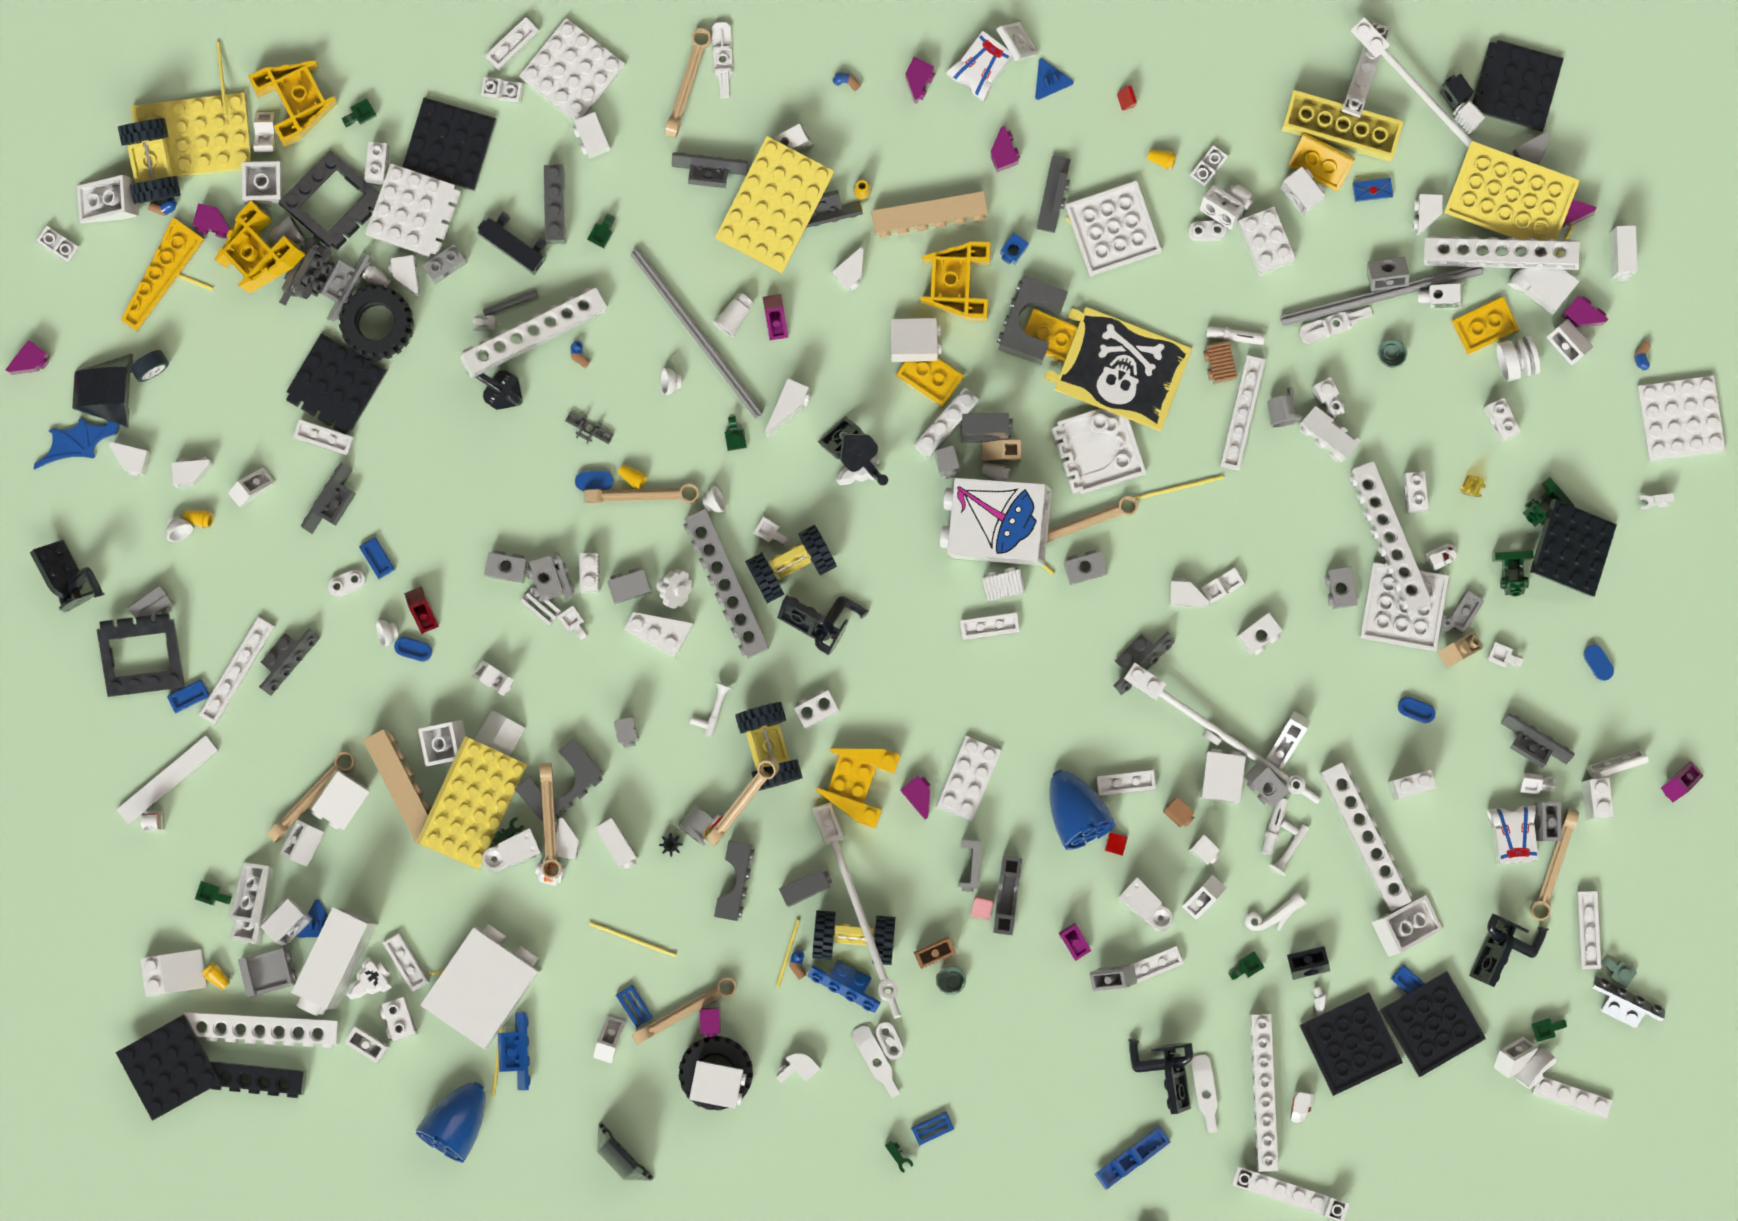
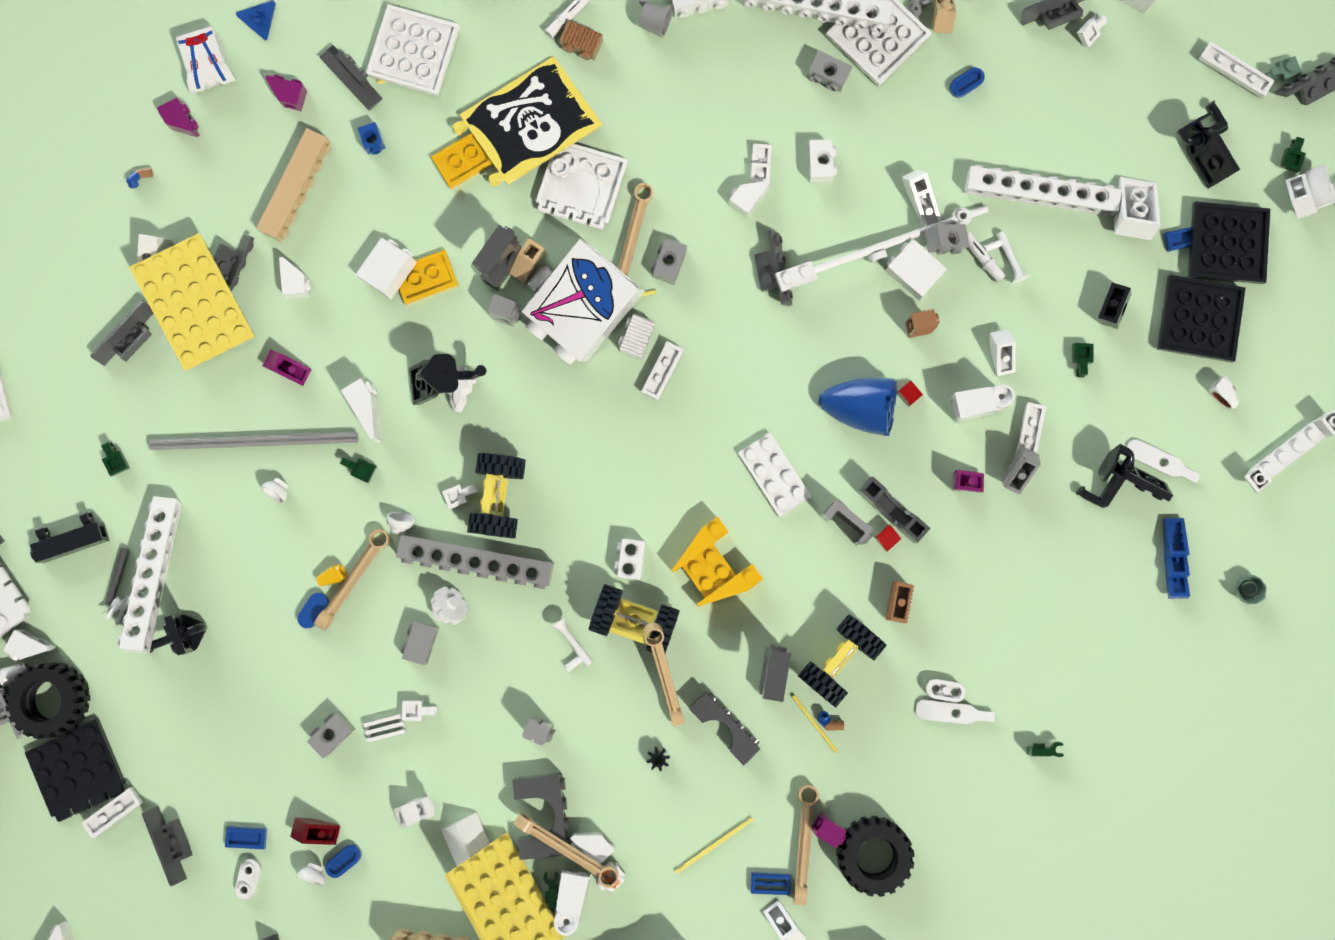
camera: 55 degrees left, 0 degrees up
white slope [228,467,275,508] -> none
white brick [418,720,466,766] -> none
light grey brick [423,244,467,284] -> none
light grey brick [526,555,563,602] -> none
dark grey arch [544,165,566,244] -> none
light grey hinge [552,552,575,600] -> none
dark grey piece [565,412,614,445] -> none
arm [570,340,591,369] -> none
white brick [572,112,610,159] -> none
white brick [579,553,600,594] -> none
white brick [595,818,638,869] -> none
white wedge [624,612,694,658] -> none
tan piece [665,28,711,138] -> none
light grey hat [678,807,723,846] -> none
white brick [689,1061,746,1109] -> none
white piece [712,22,733,98] -> none
white plant [713,293,754,338] -> none
white brick [776,1053,821,1083] -> none
black plate [777,595,869,655] -> none
blue bracket [807,960,881,1013] -> none
white bar [813,802,901,1019] -> none
yellow cone [853,180,872,199] -> none
magenta slope [900,776,930,820] -> none
blue tile [911,1112,954,1146] -> none
white brick [914,388,979,459] -> none
yellow wedge [920,241,991,321] -> none
sand green hair [936,966,966,995] -> none
white tile [996,22,1039,61] -> none
dark grey arch [997,276,1068,365] -> none
white plate [1096,770,1156,796] -> none
light yellow piece [1134,475,1224,500] -> none
white slope [1188,835,1220,865] -> none
white plate [1220,355,1266,471] -> none
white plant [1245,892,1306,931] -> none
white brick [1250,1014,1278,1172] -> none
white bar [1313,987,1327,1016] -> none
white brick [1388,770,1436,801] -> none
white piece [1487,805,1539,865] -> none
tan piece [1530,808,1579,920] -> none
light grey brick [1534,802,1562,841] -> none

